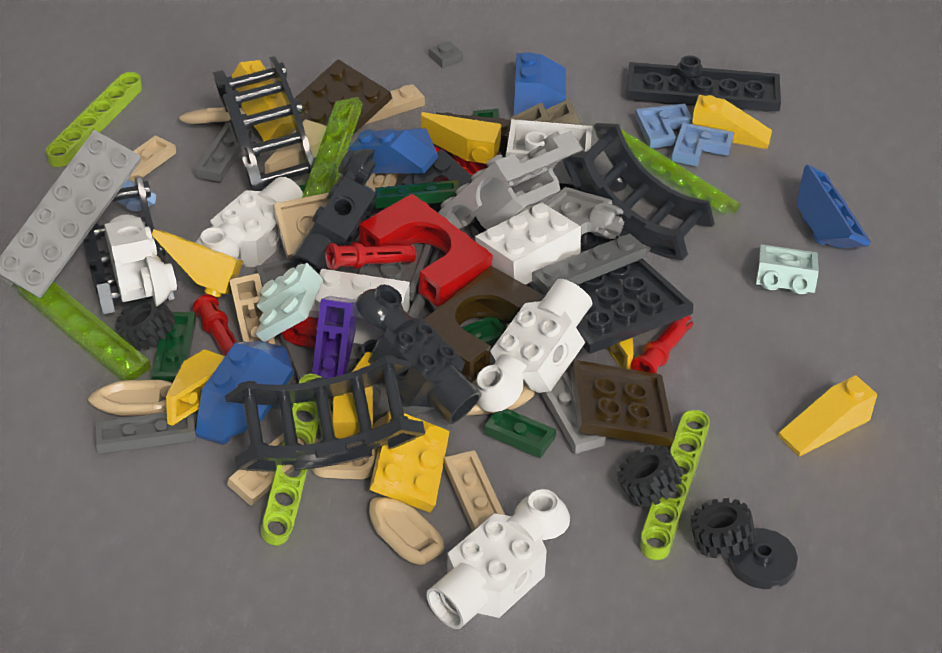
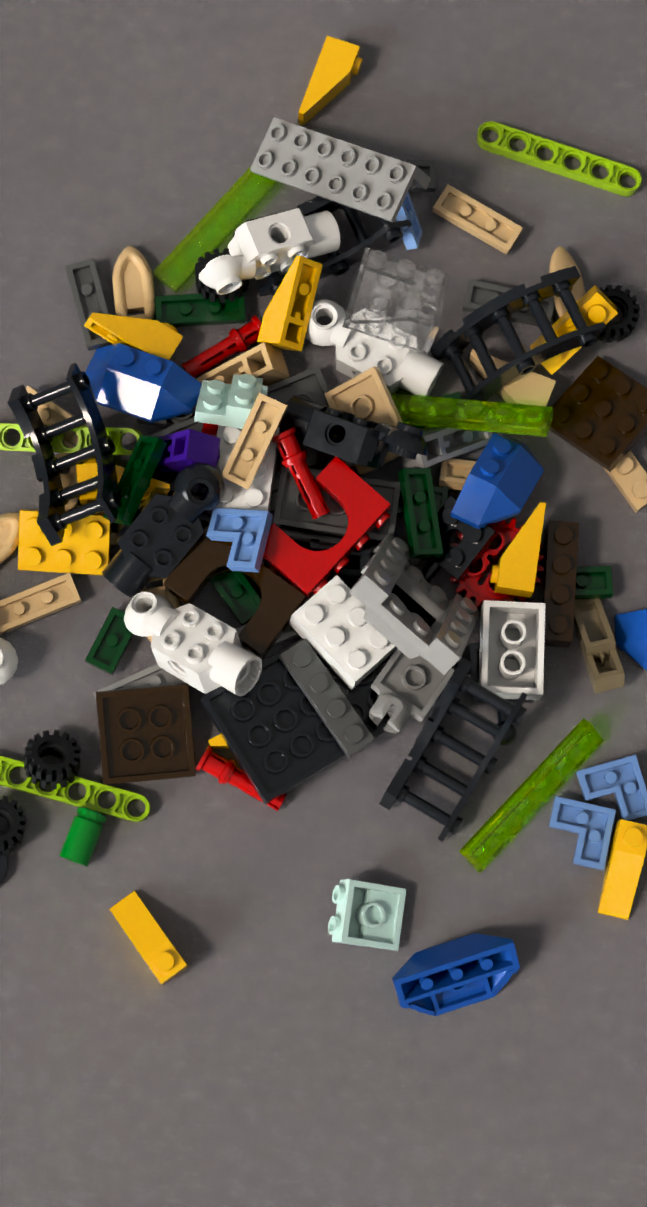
camera: 85 degrees right, 35 degrees up
none -> green piece [59,807,107,867]
none -> dark green plate [103,435,167,525]
none -> medium blue plate [206,508,273,573]
none -> tan plate [221,392,288,490]
none -> clear slope [342,247,449,355]

